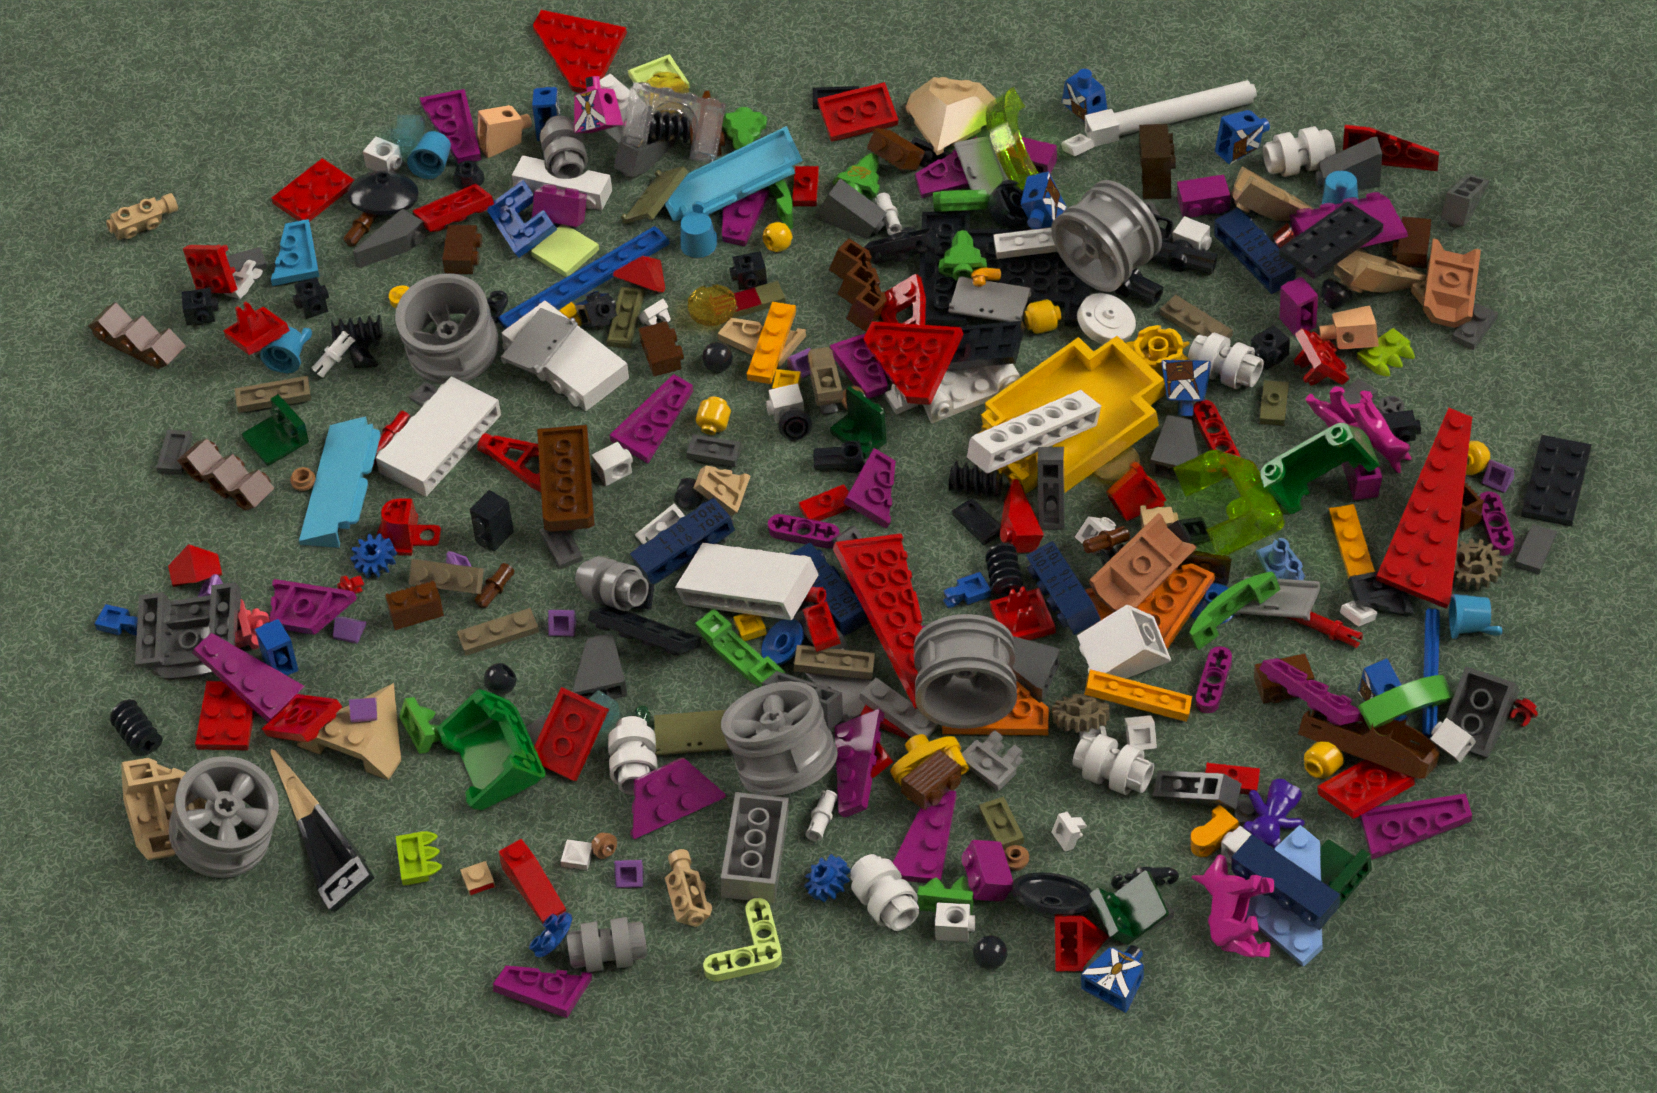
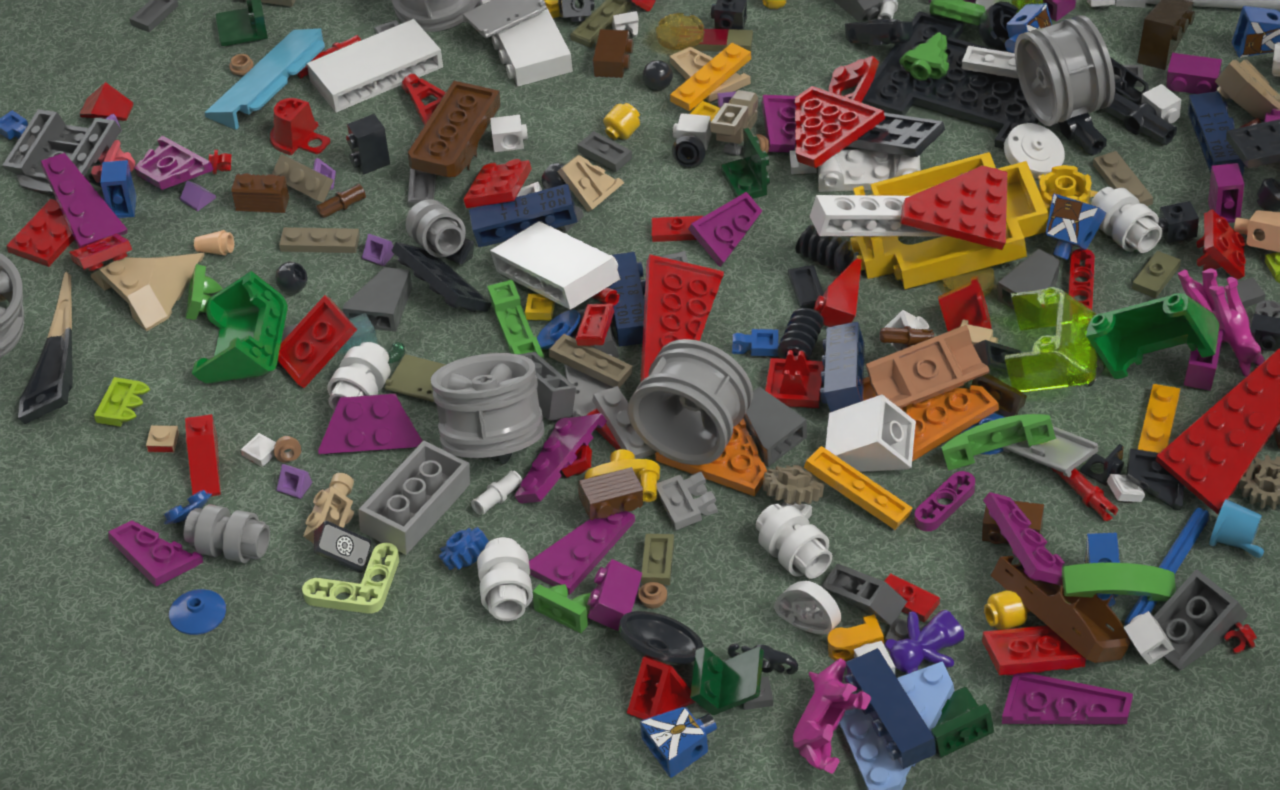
camera: 25 degrees right, 5 degrees down
brick [177,438,275,510] -> none
medium lavender slope [349,698,377,722] -> none
blue gear [351,534,397,578] -> none
magenta wing [610,374,693,464] -> none
magenta beam [768,514,840,548] -> none
black piece [813,441,865,473] -> none
reddish brown brick [829,238,887,332] -> none
white brick [935,903,975,942] -> none
light grey door [949,277,1031,322] -> none
light orange arm [971,268,1001,287] -> none
black piece [973,935,1008,970] -> none
yellow head [1023,299,1061,334] -> none
dark grey slope [1037,447,1065,529] -> none
white tile [1052,812,1087,851] -> none
white brick [1125,715,1157,750] -> none
medium blue connector [1256,538,1305,580] -> none
none -> blue dish [169,589,226,635]
none -> light nougat cone [194,230,234,256]
none -> slope [314,521,371,573]
none -> red plate [464,159,532,208]
none -> white piece [774,581,841,634]
none -> red plate [901,166,1008,250]
none -> black bracket [1080,444,1124,486]

